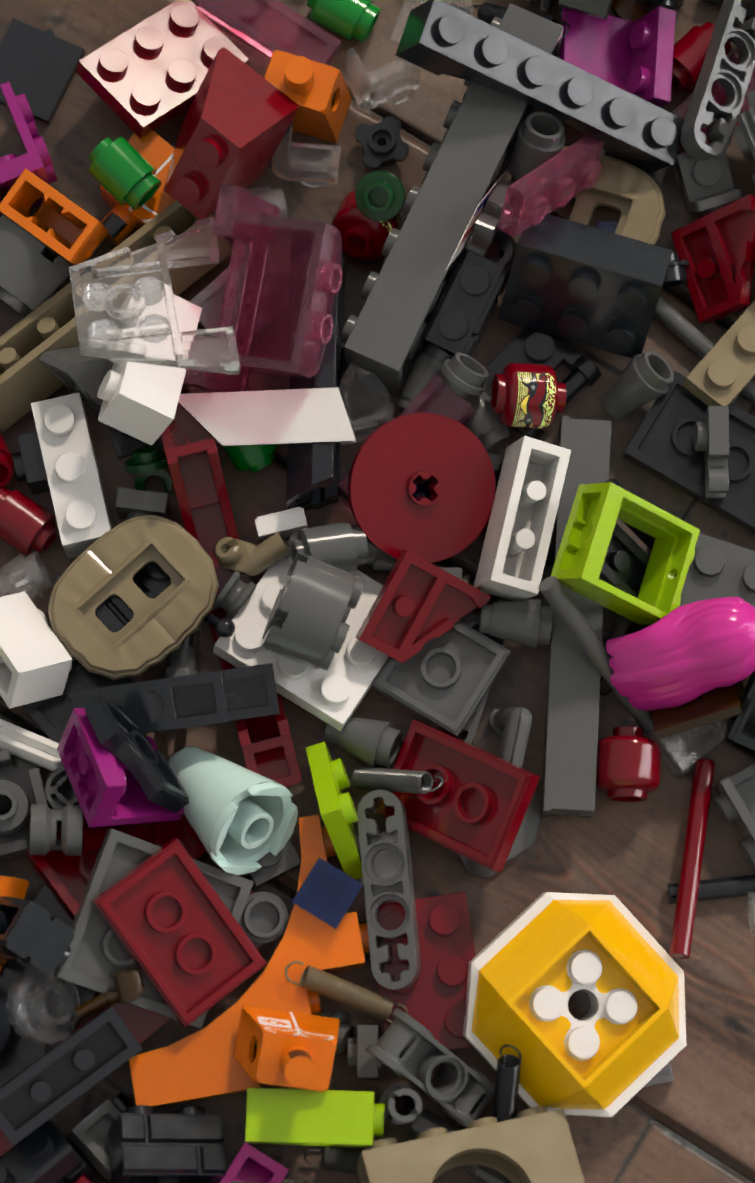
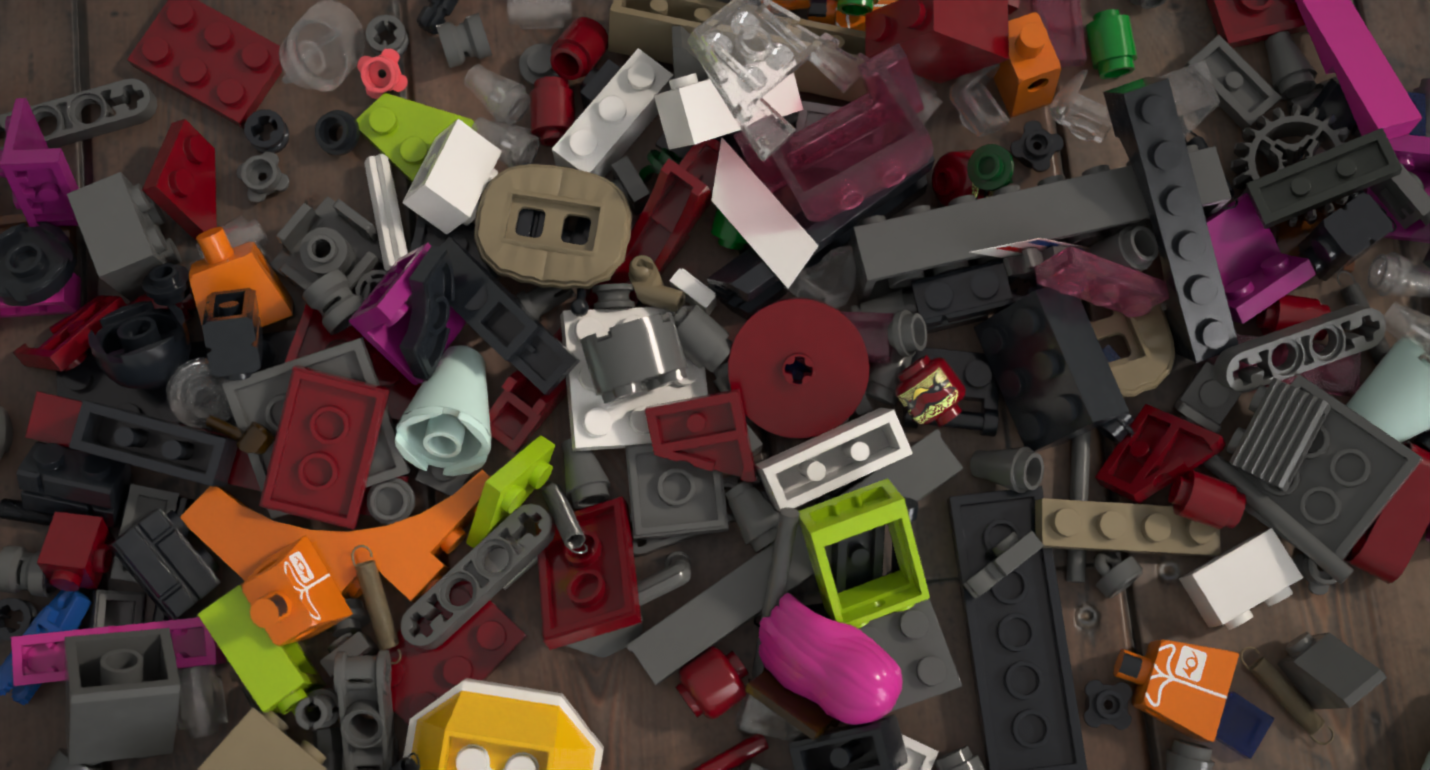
camera: 50 degrees right, 0 degrees up
clear blue tile [292,858,363,930] -> none

